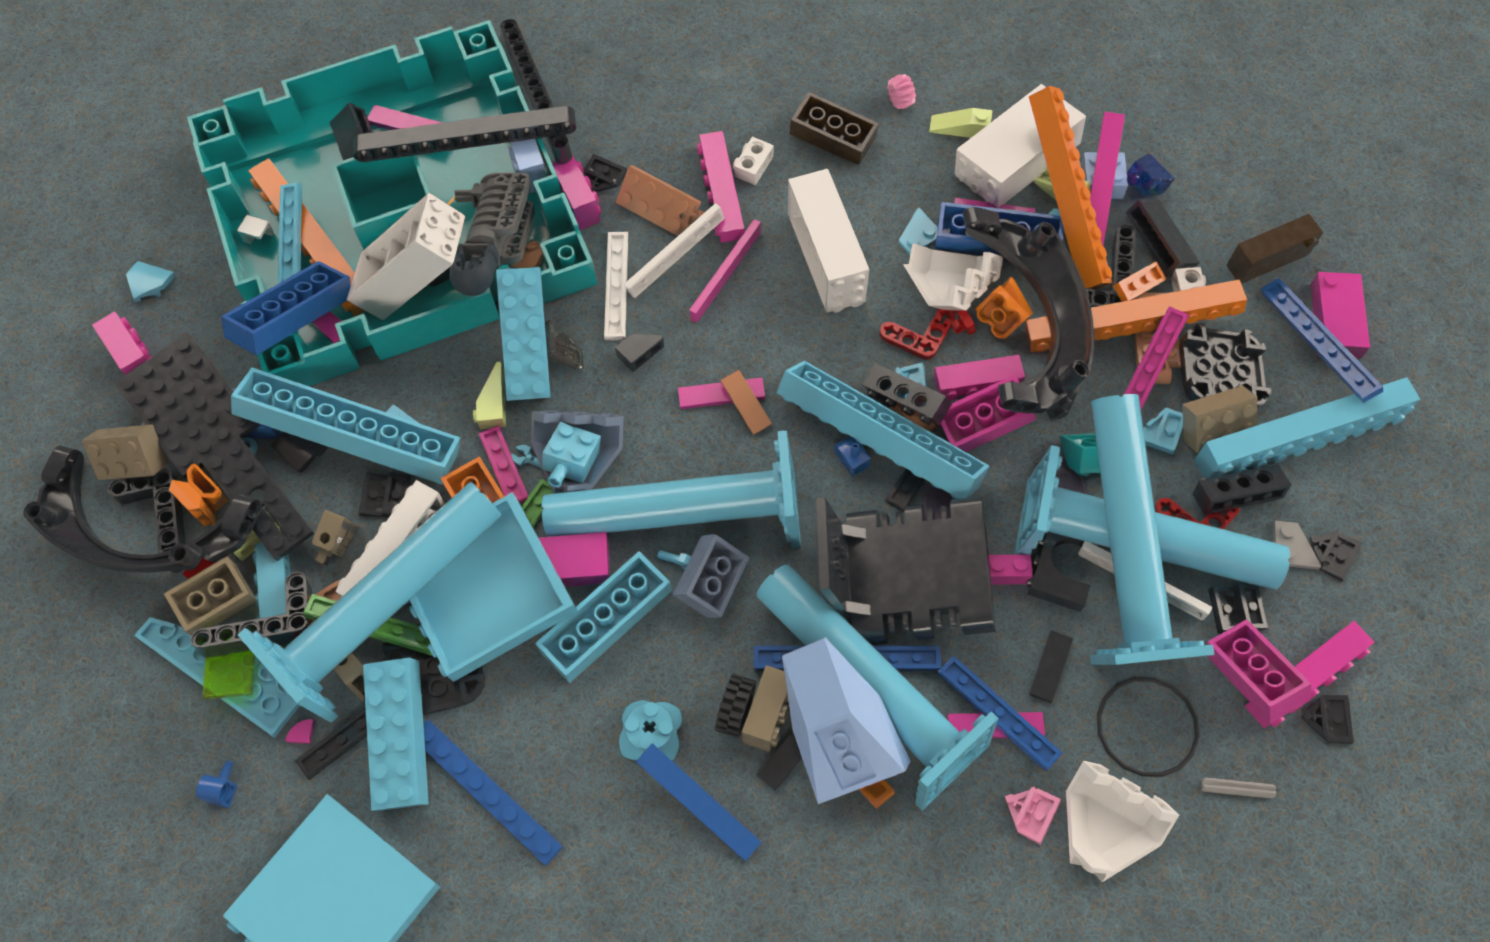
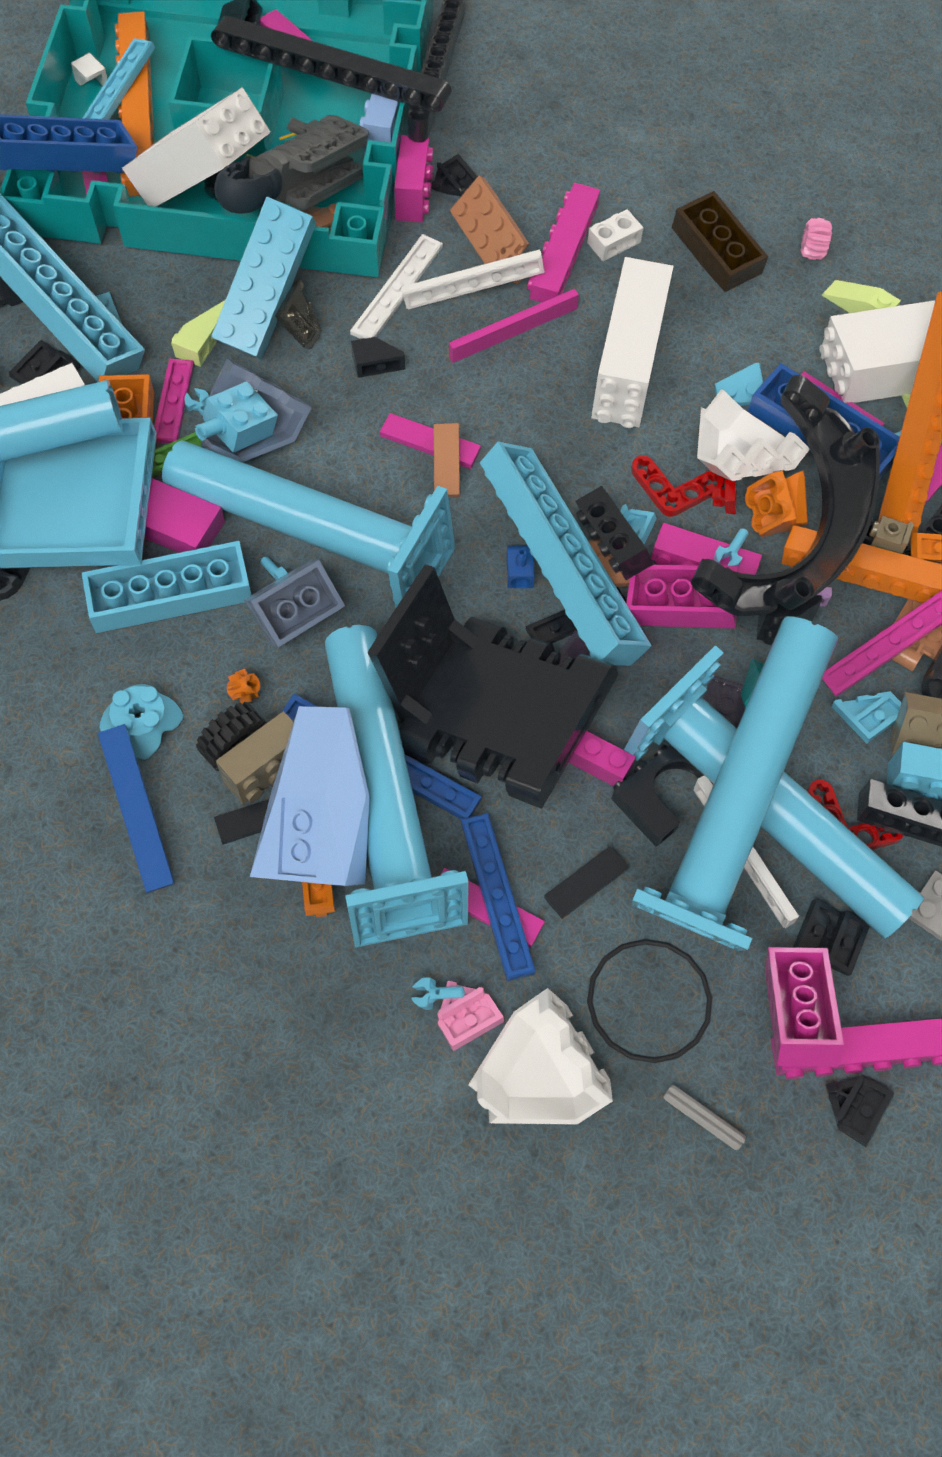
camera: 25 degrees right, 0 degrees up
none -> orange gear [227,669,260,704]
none -> medium azure bar [411,978,465,1010]
none -> medium azure bar [714,528,748,566]
none -> dark tan brick [869,516,914,554]

